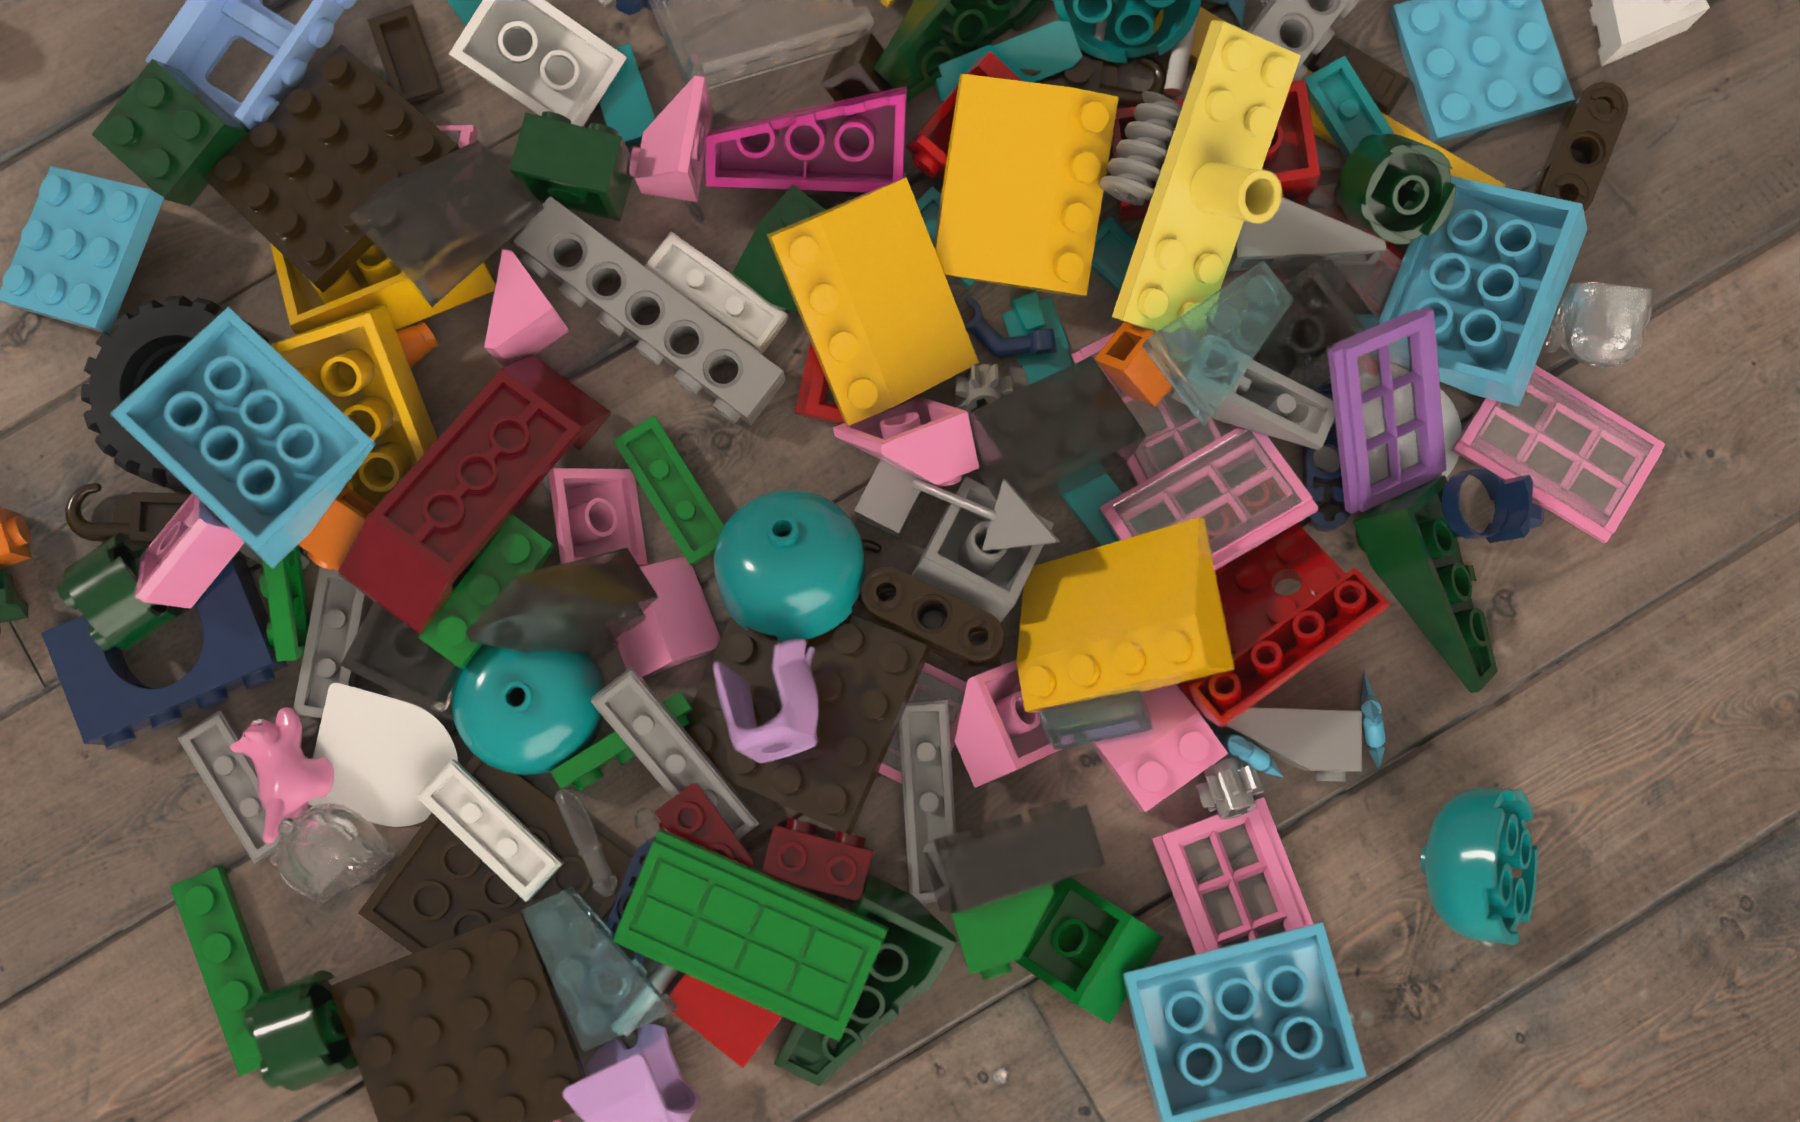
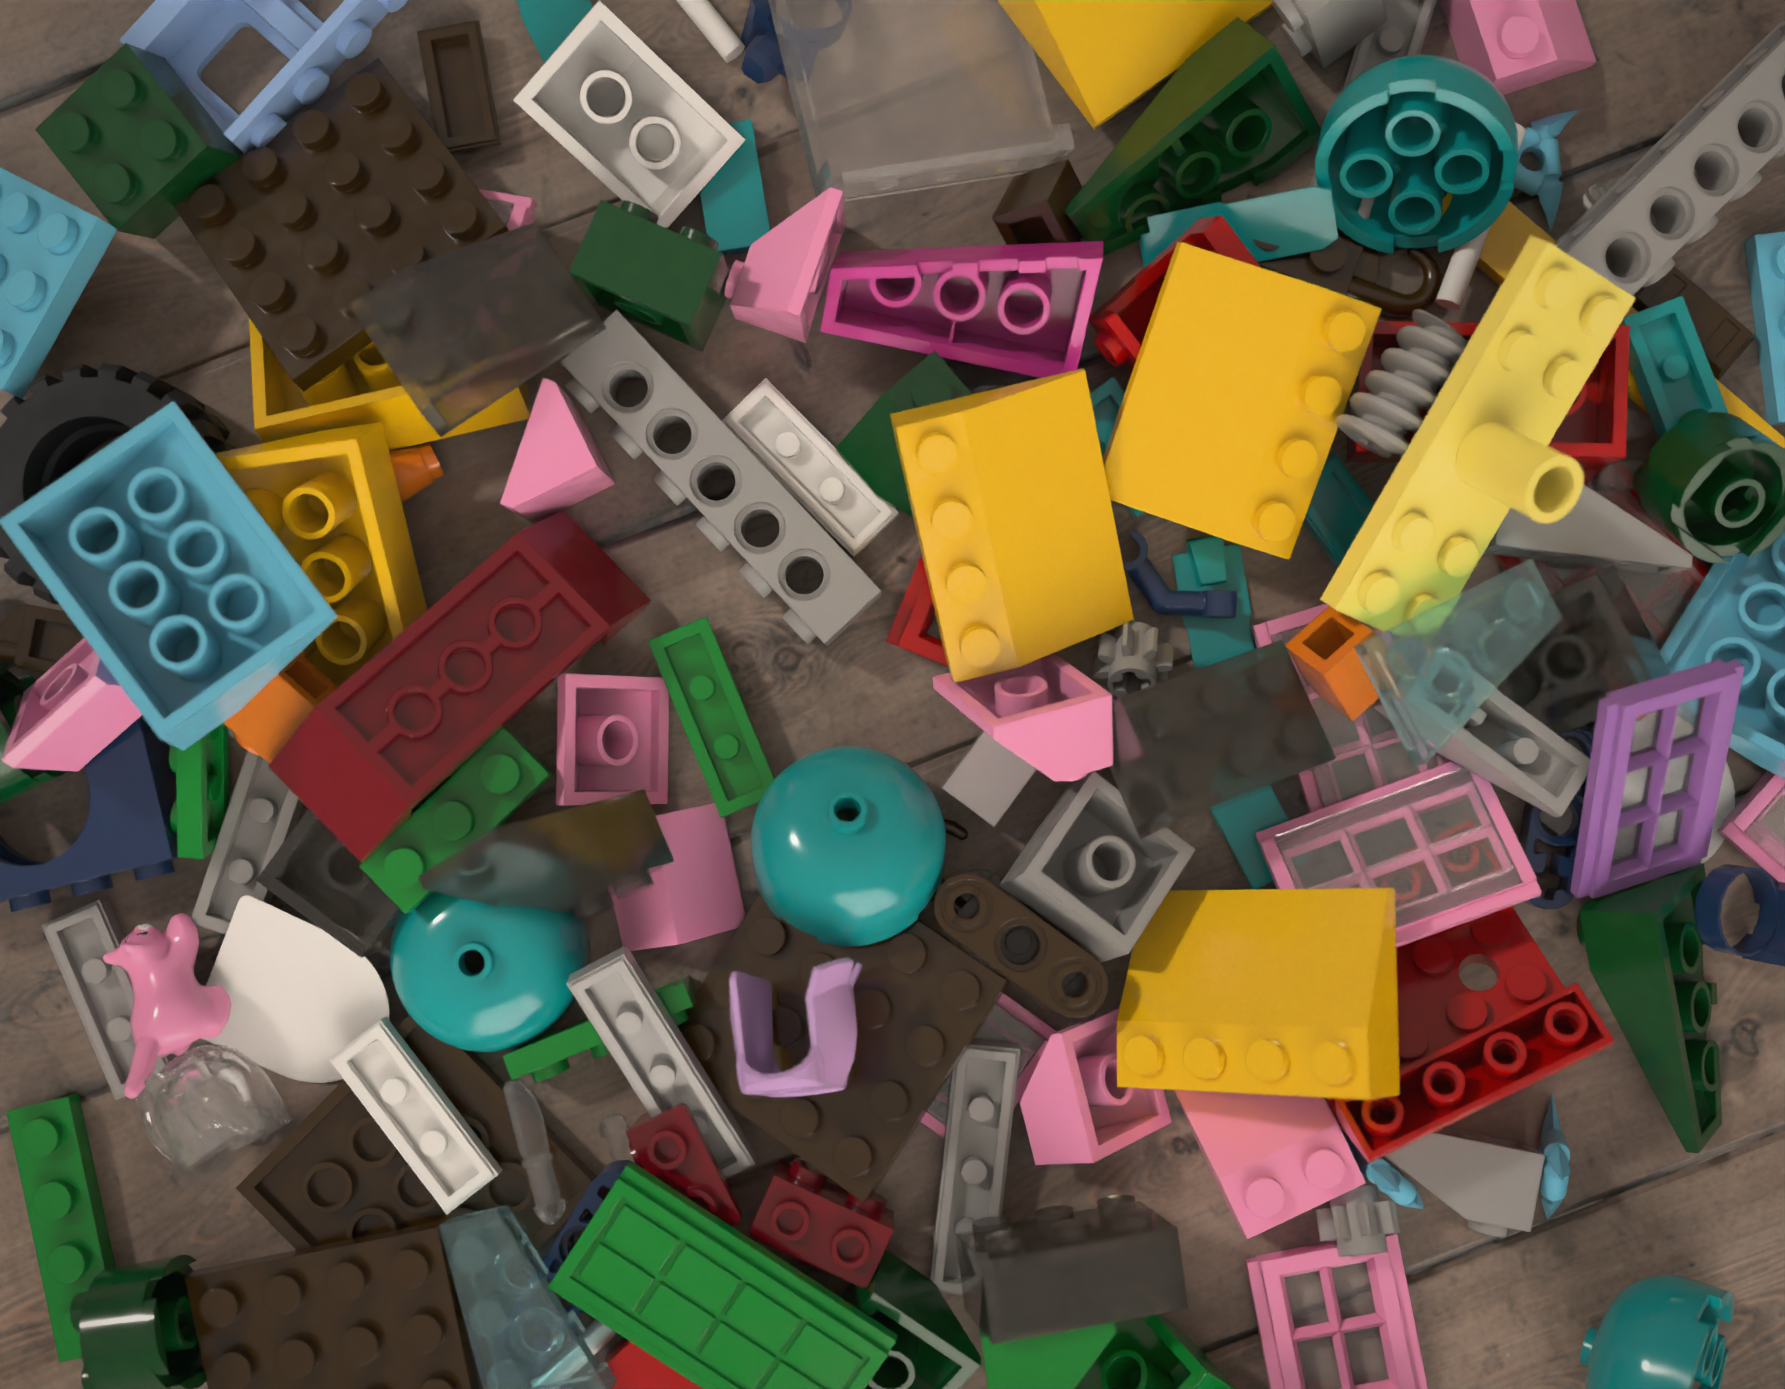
camera: 15 degrees right, 5 degrees up
light grey piece [911,479,1060,551] -> none
clear light blue tile [1040,690,1153,750] -> none

